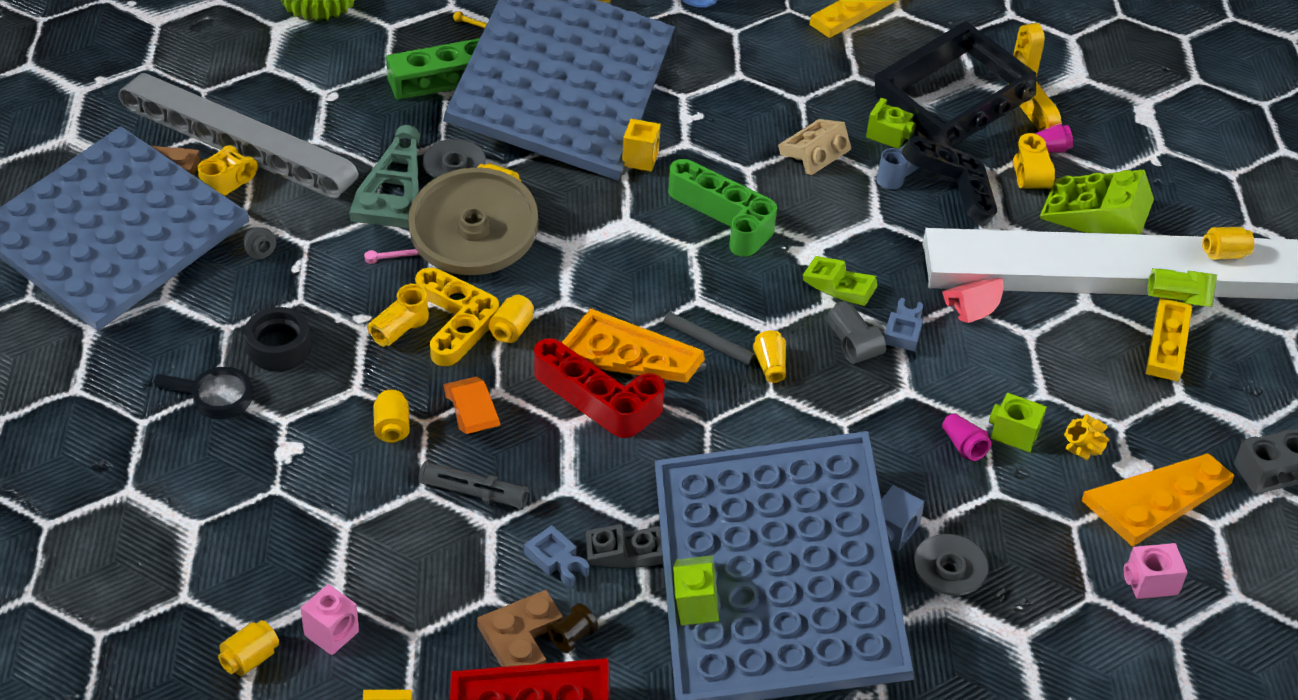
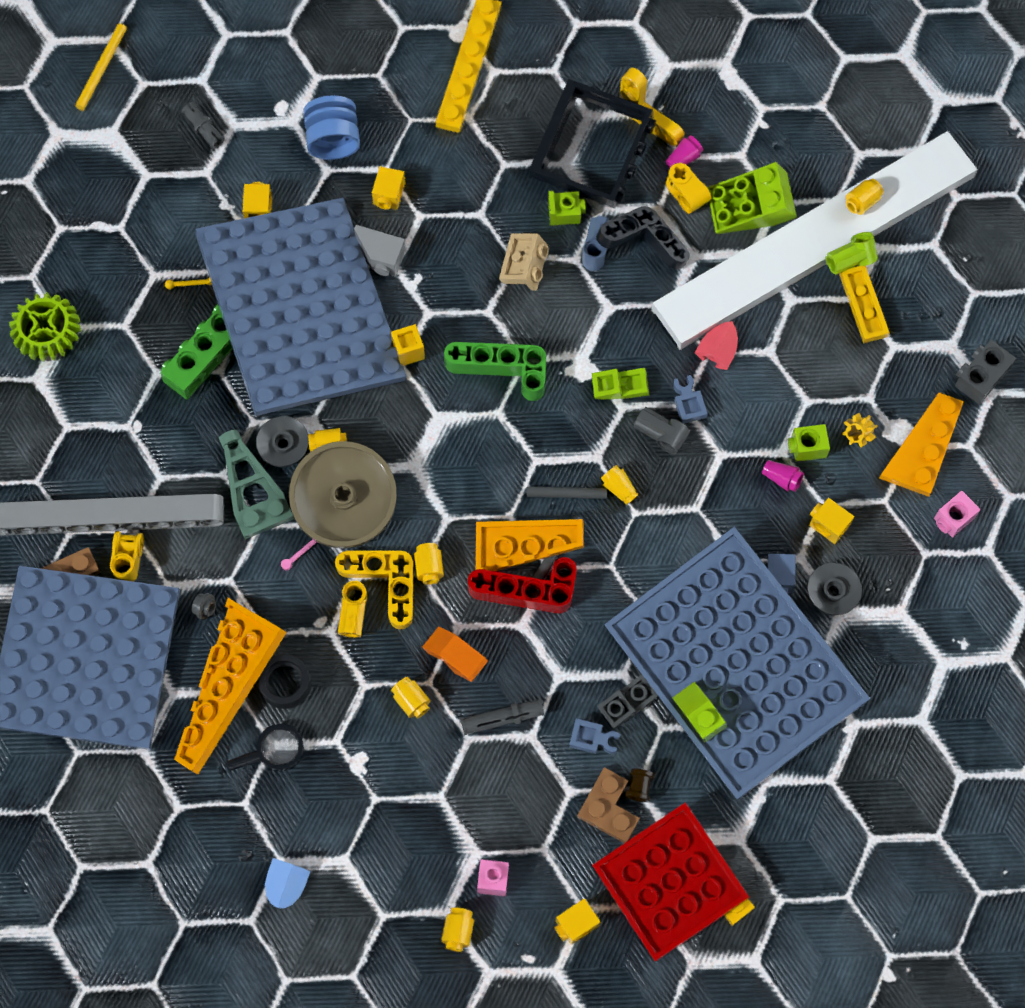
camera: 30 degrees left, 25 degrees up
none -> light orange wing [174,598,287,774]
none -> light blue brick [265,858,310,908]
none -> light grey slope [354,225,406,277]
none -> yellow brick [372,166,405,210]
none -> yellow brick [809,497,855,544]

